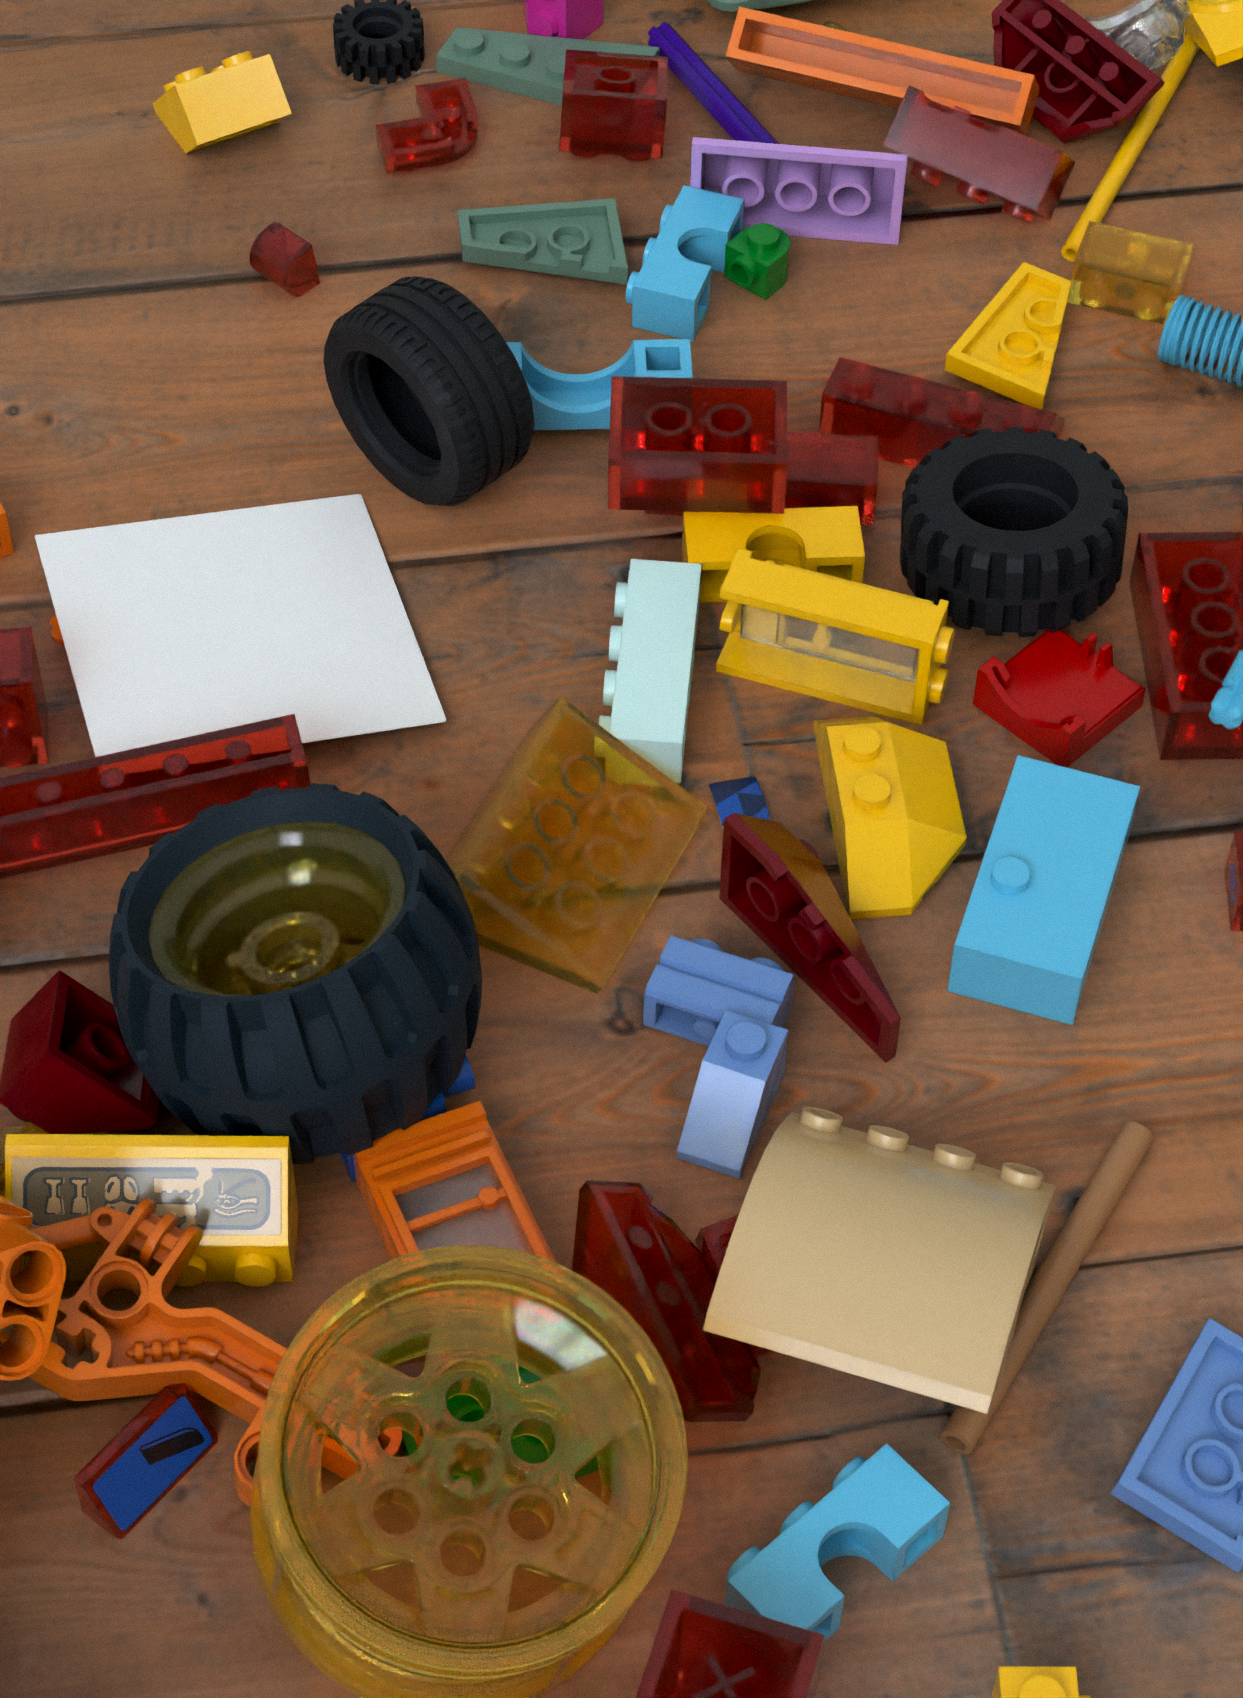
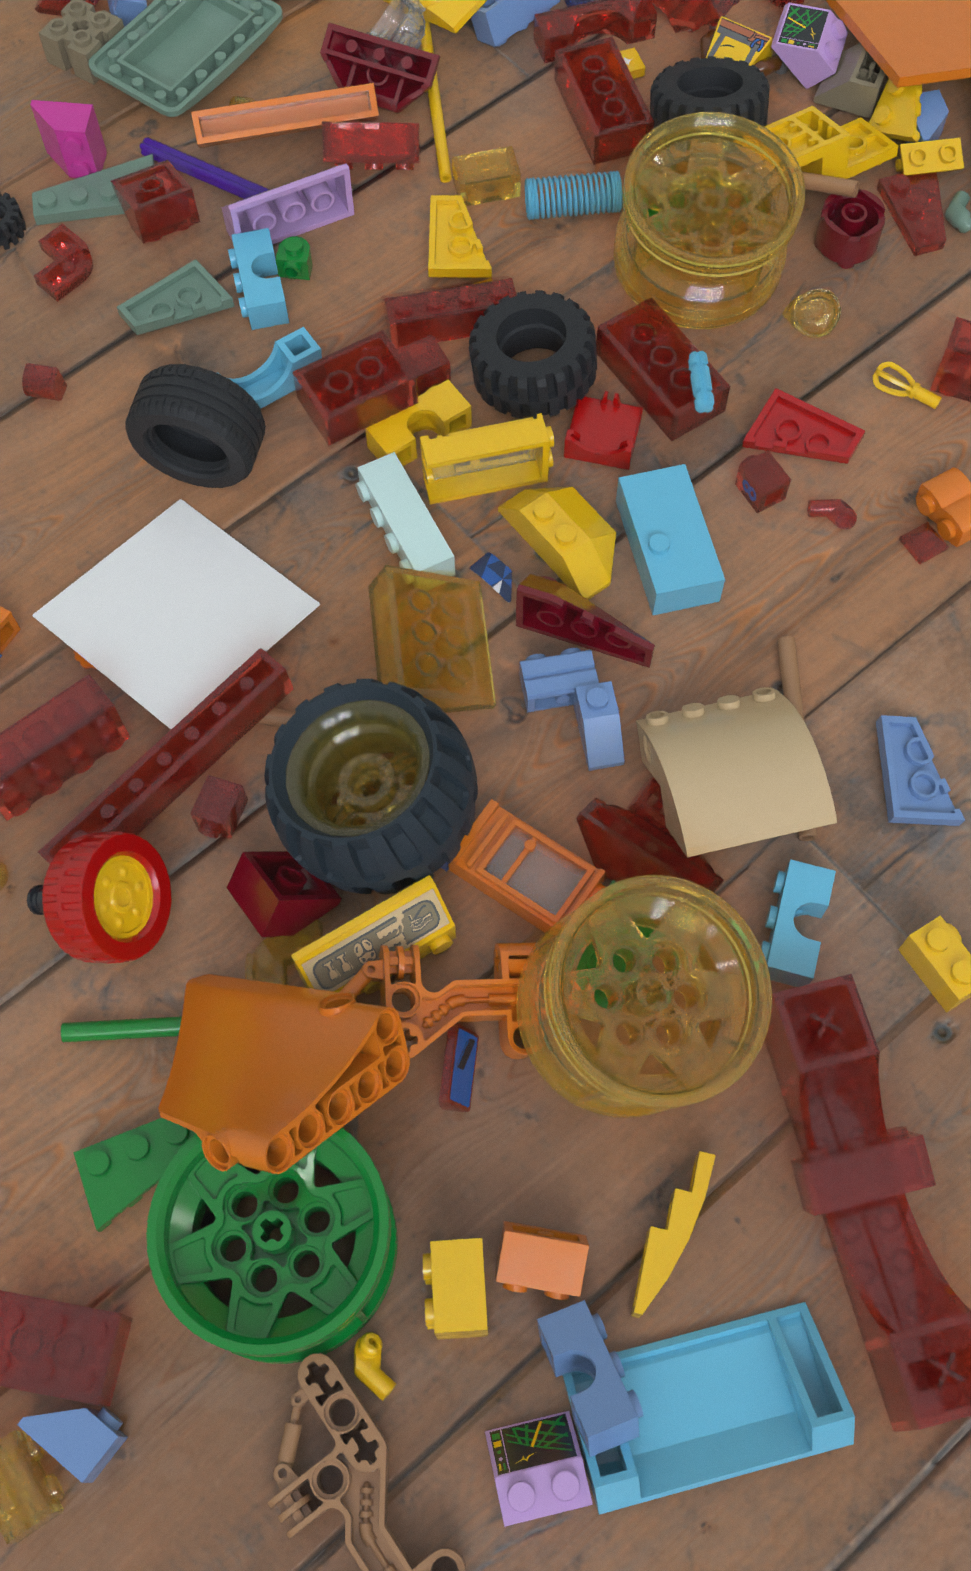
camera: 30 degrees left, 15 degrees up
none -> clear red brick [190,775,248,839]

